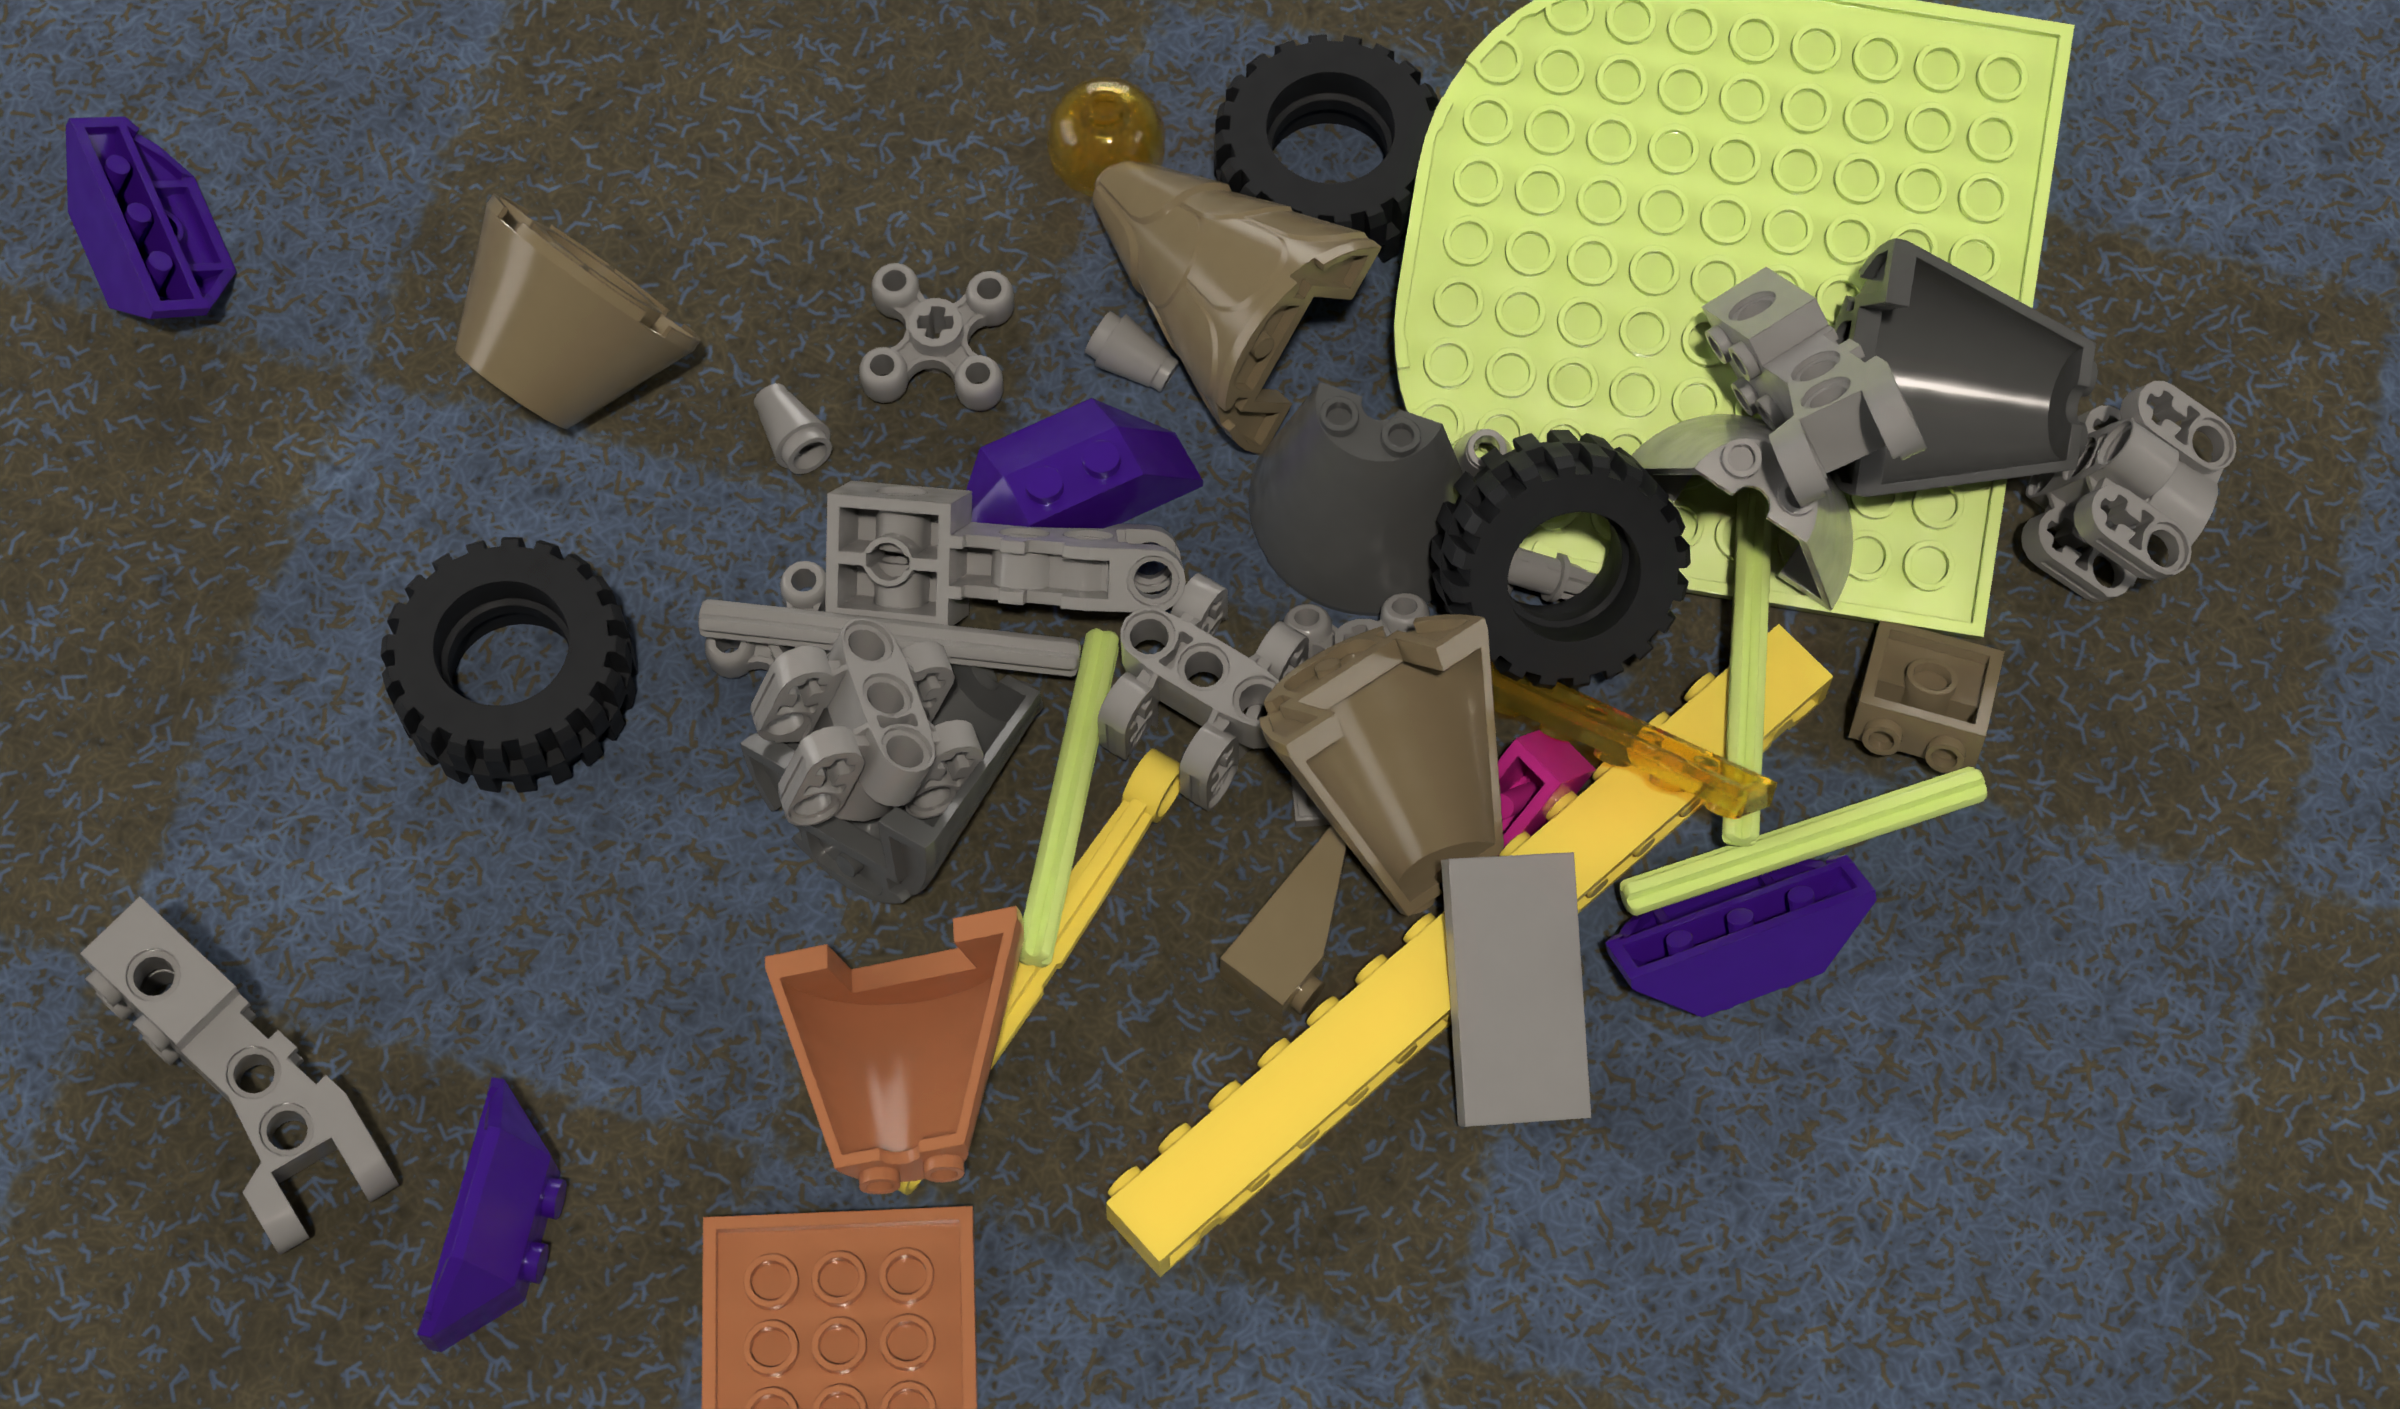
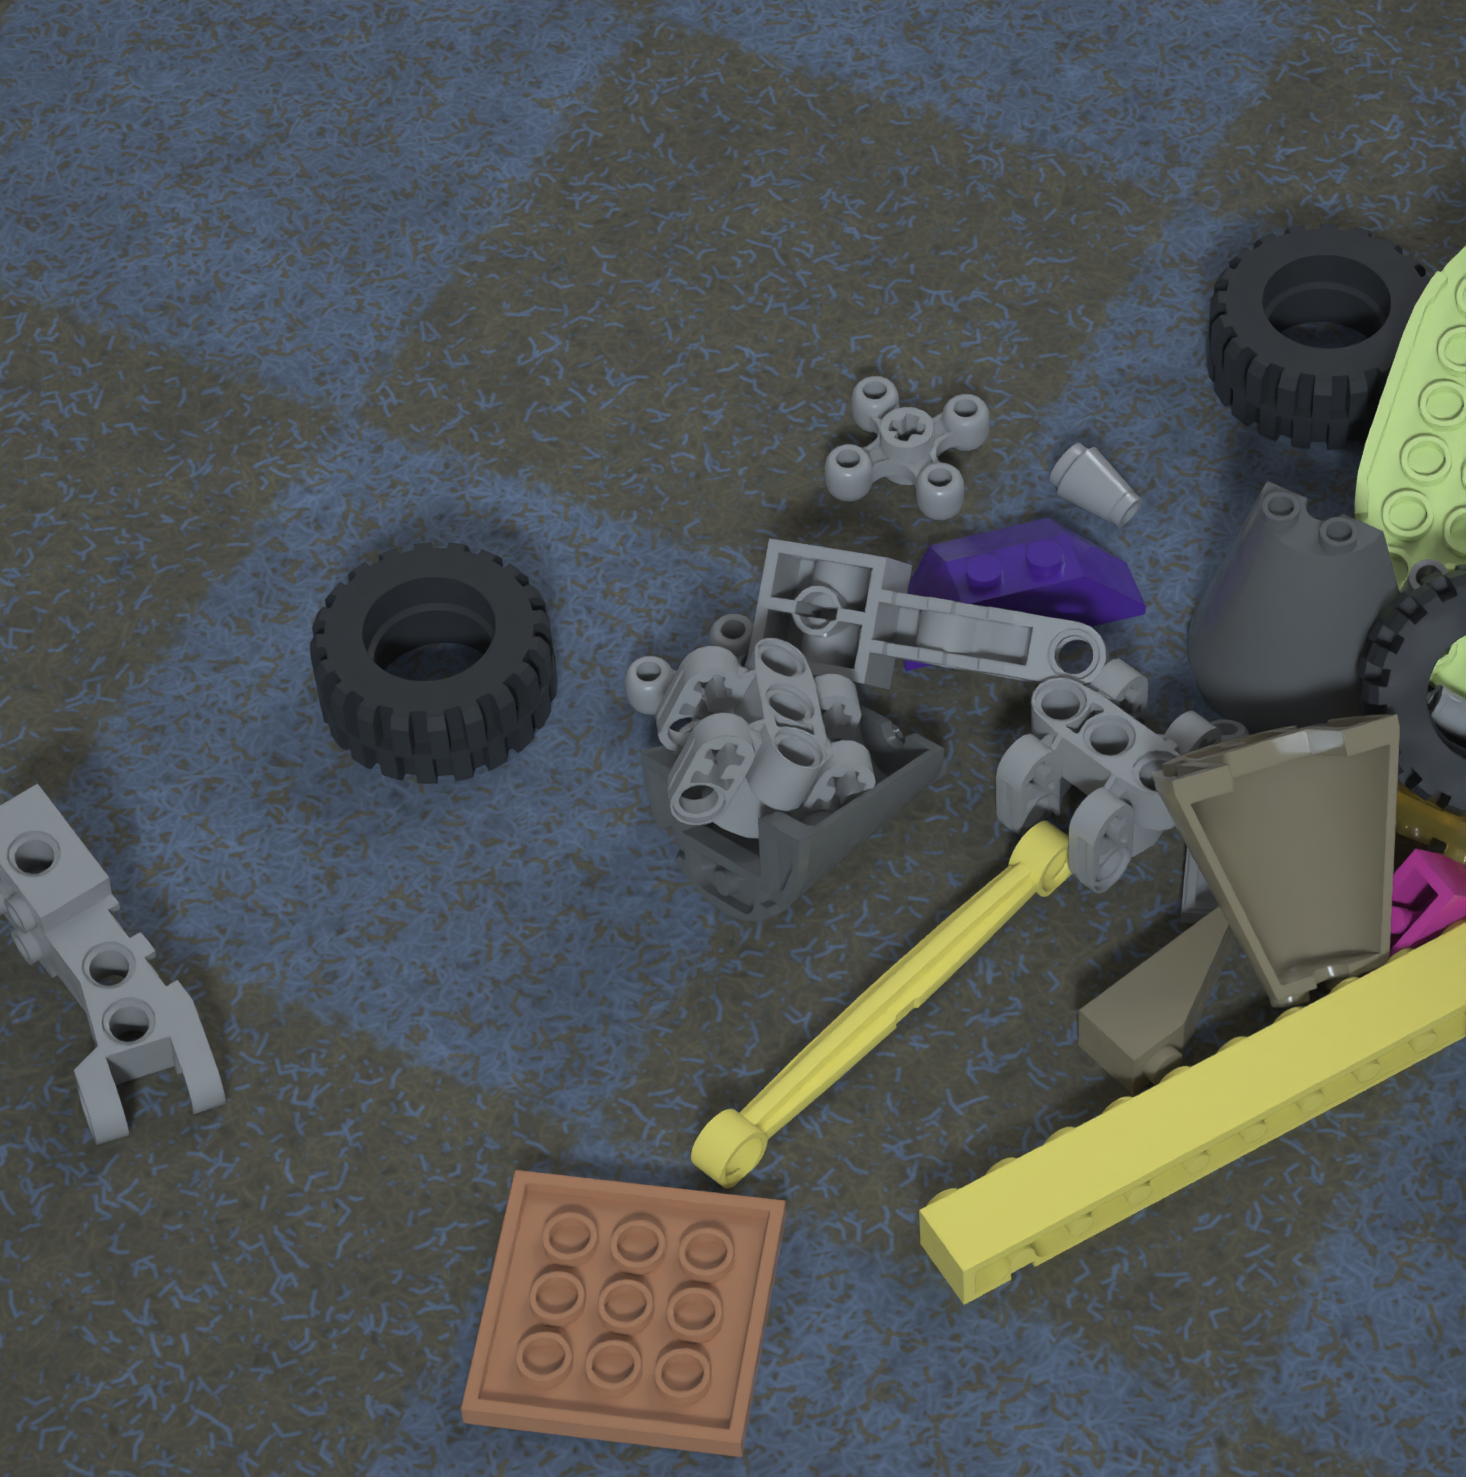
camera: 15 degrees right, 15 degrees down
dark purple wedge [66,116,236,319] -> none
dark purple wedge [417,1077,567,1352] -> none
dark tan cone [454,193,701,429] -> none
light grey axle [698,599,1081,677] -> none
light grey cone [754,383,832,474] -> none
nougat cone [765,906,1024,1194] -> none
yellowish green axle [1019,628,1119,968] -> none
clear yellow cylinder [1047,77,1166,197] -> none
dark tan cone [1093,161,1382,454] -> none
light grey tile [1441,852,1591,1127] -> none

